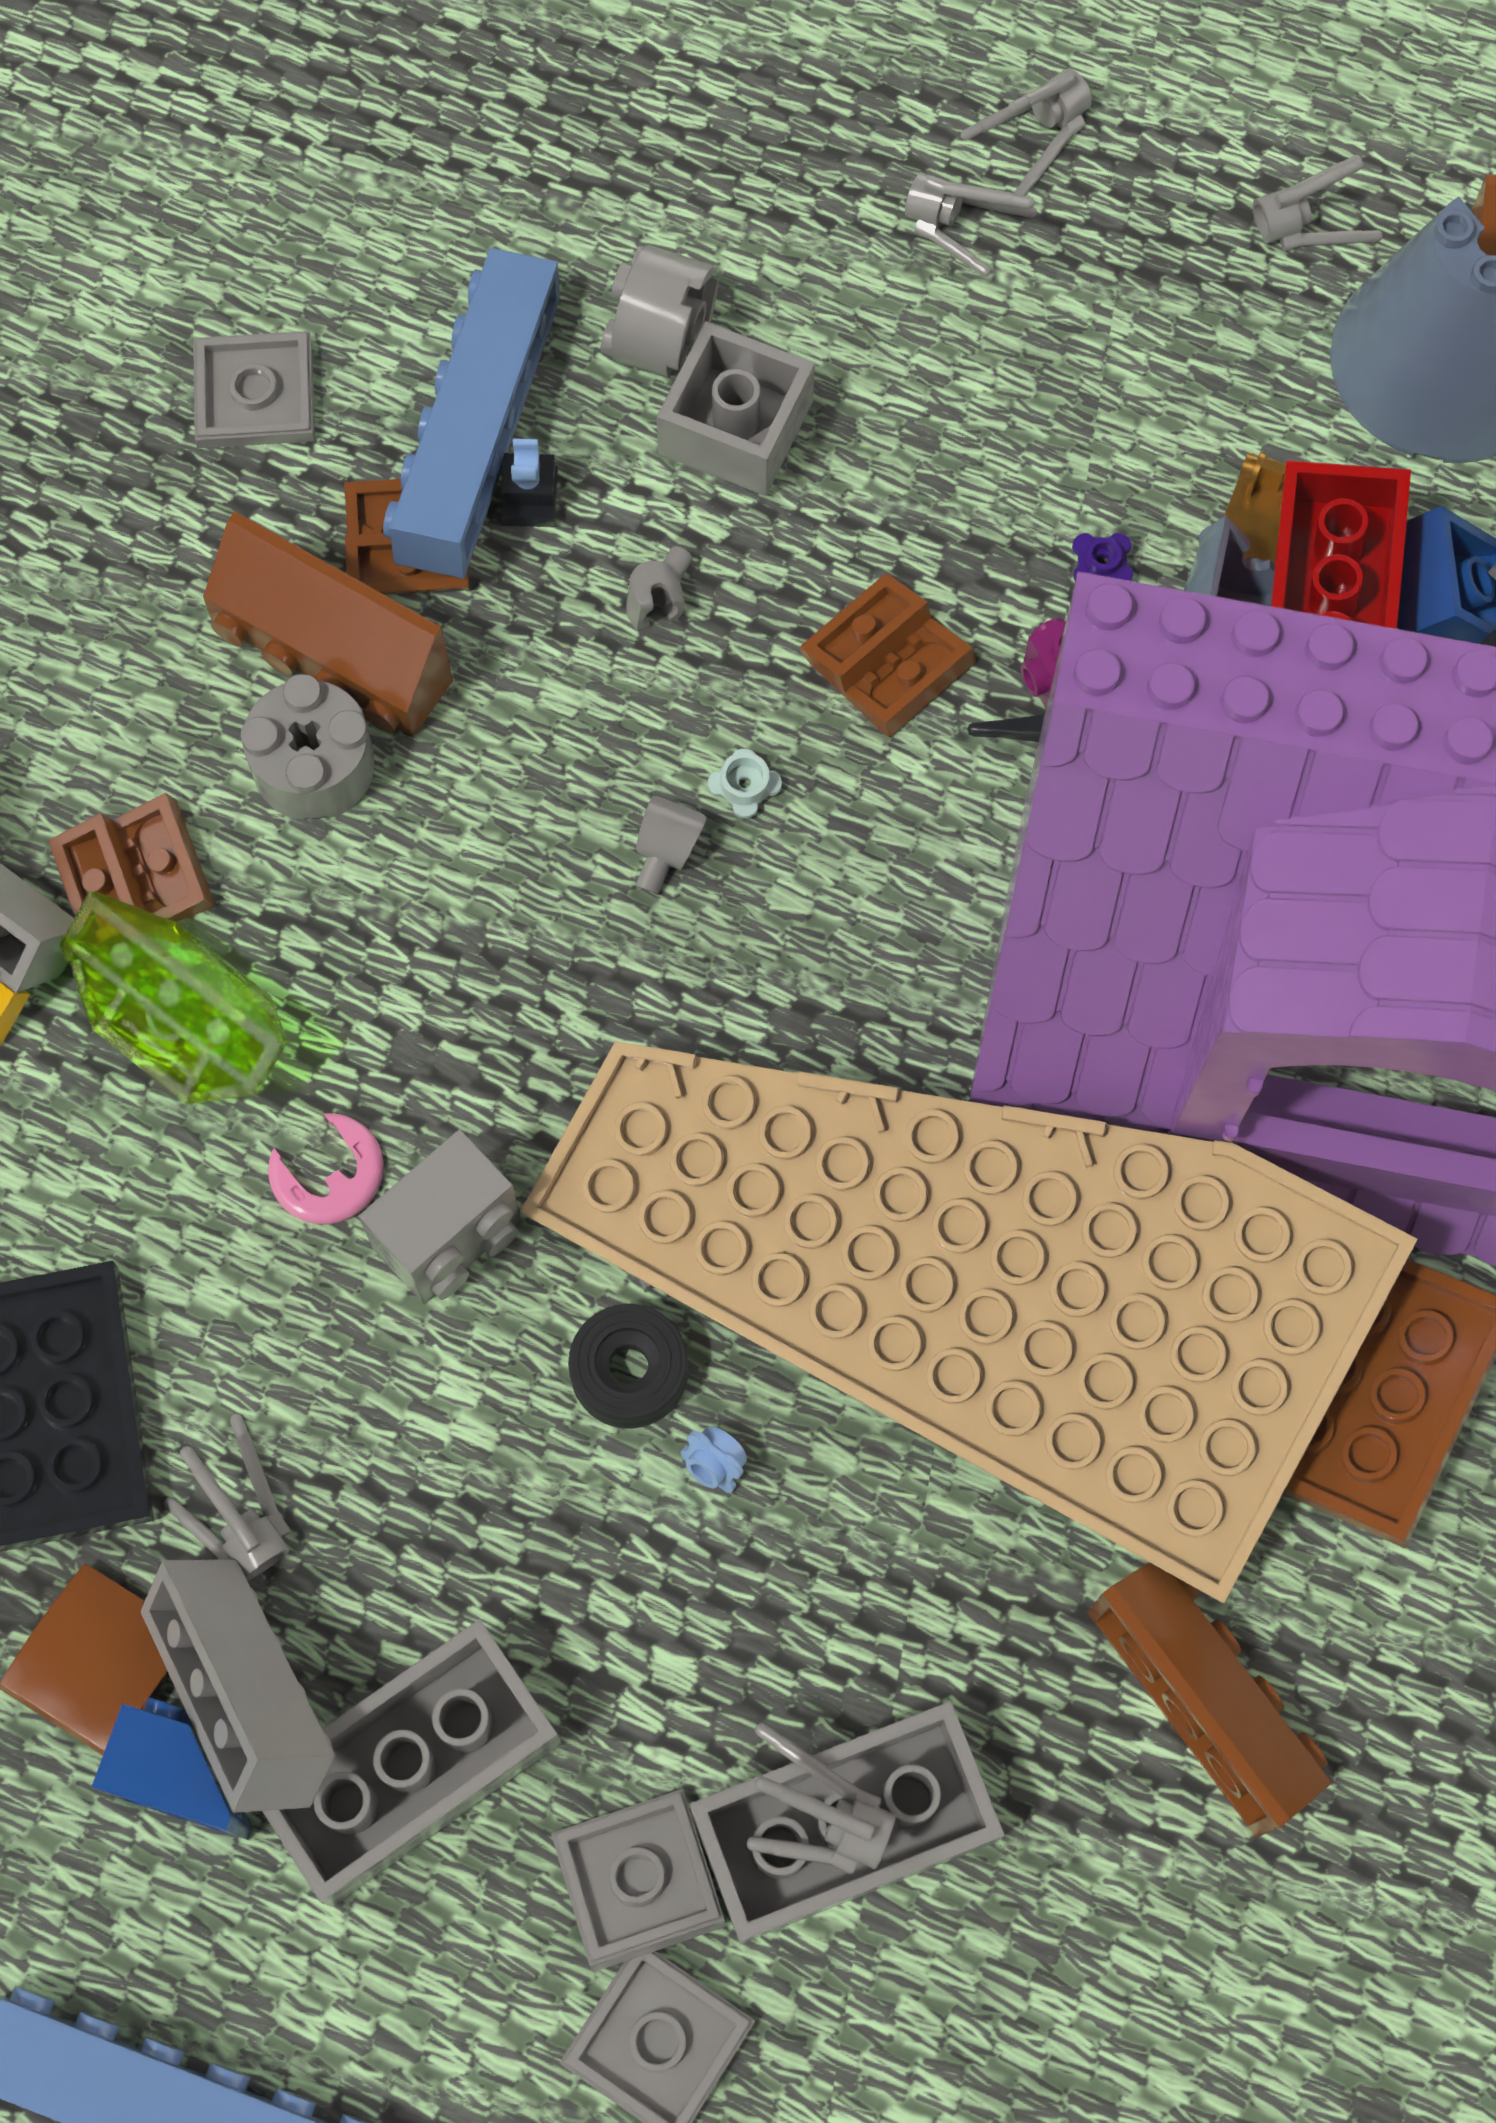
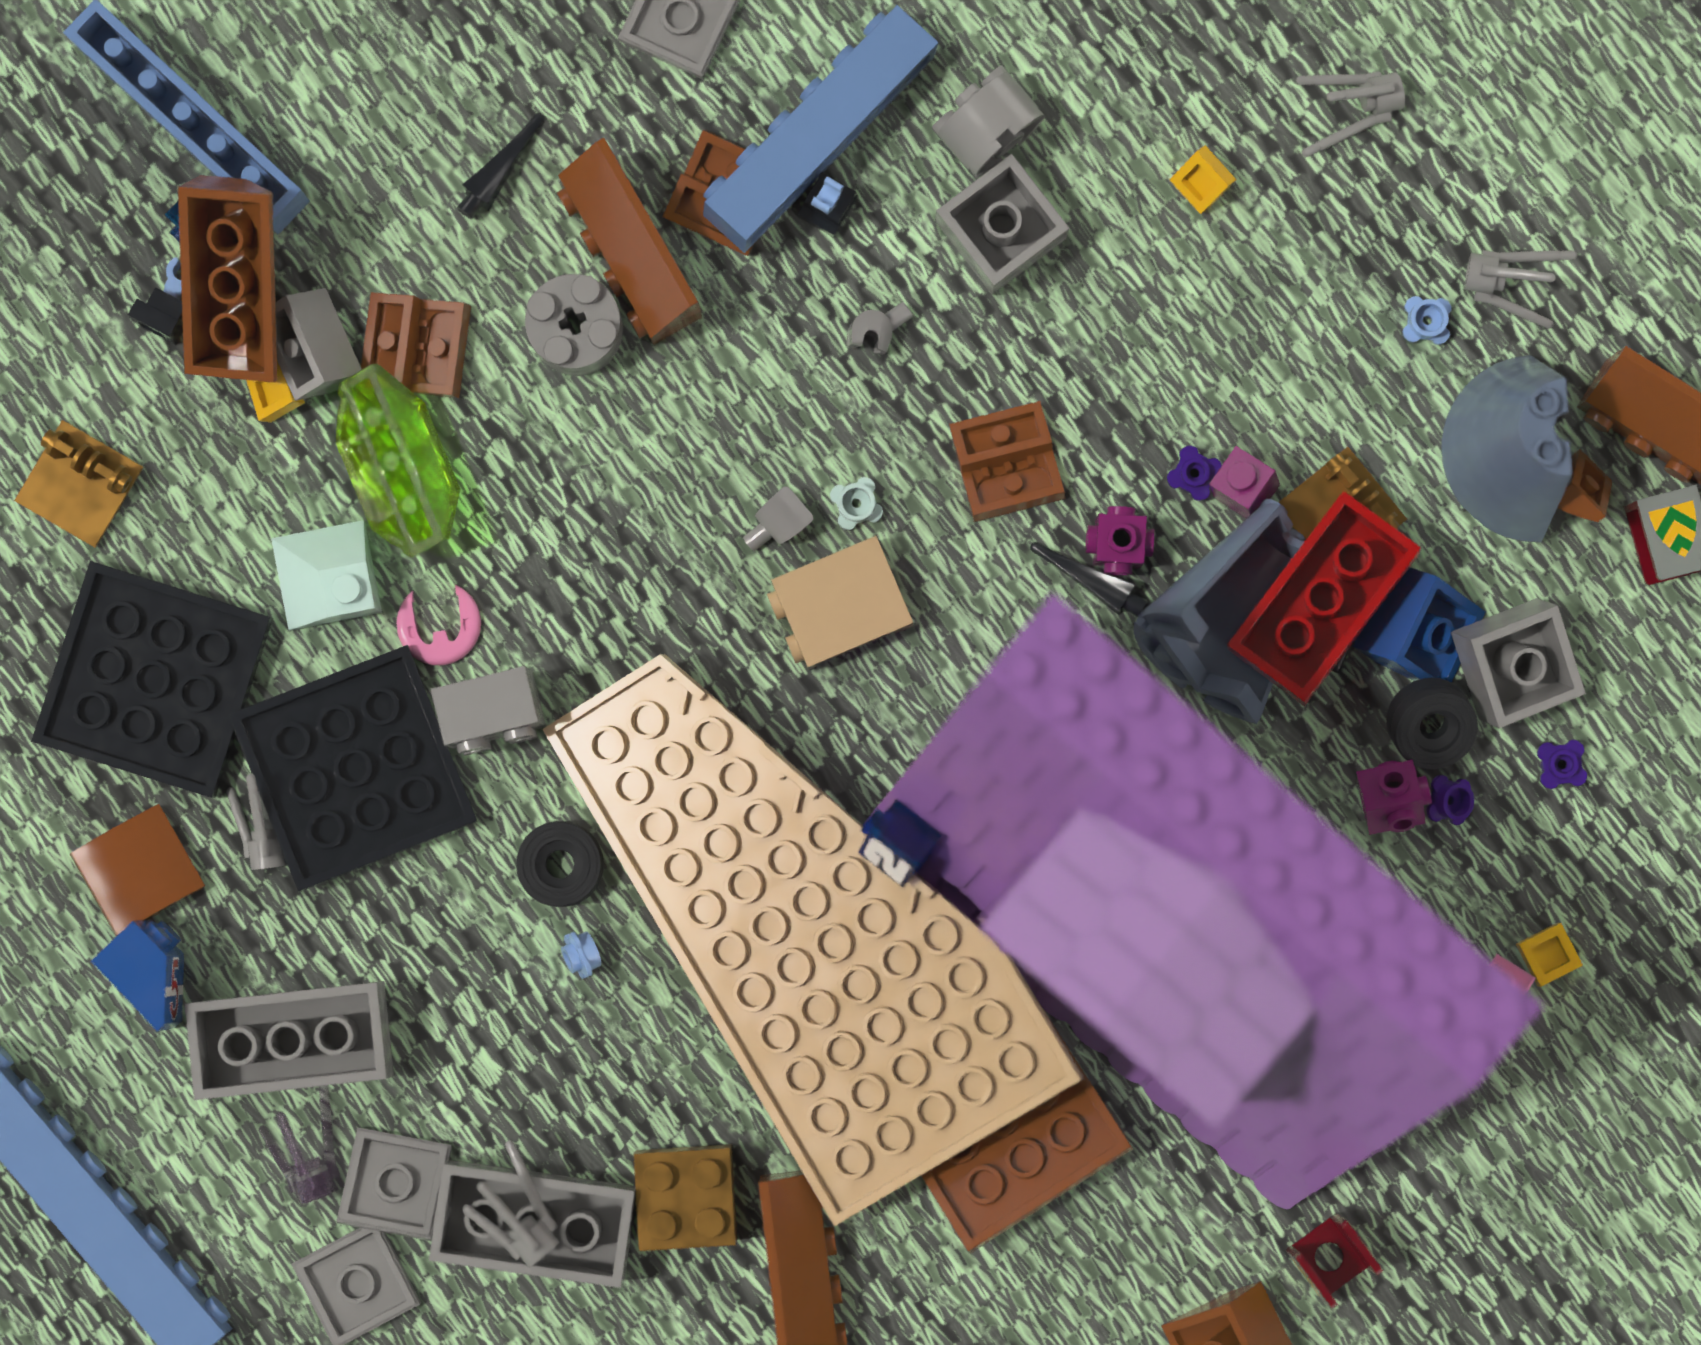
camera: 30 degrees right, 15 degrees up
light grey brick [140,1560,335,1813] -> none
light grey plant [905,172,1037,276] -> none
none -> black plate [228,645,477,892]
none -> plant [258,1085,340,1204]
none -> light aqua slope [271,520,382,631]
none -> black piece [457,112,545,219]
none -> pearl gold brick [634,1144,737,1251]
none -> tan panel [767,536,913,670]
none -> clear blue brick [858,799,943,888]
none -> yellow plate [1169,145,1237,214]
none -> magenta brick [1209,446,1280,519]
none -> light blue plate [1403,296,1451,345]

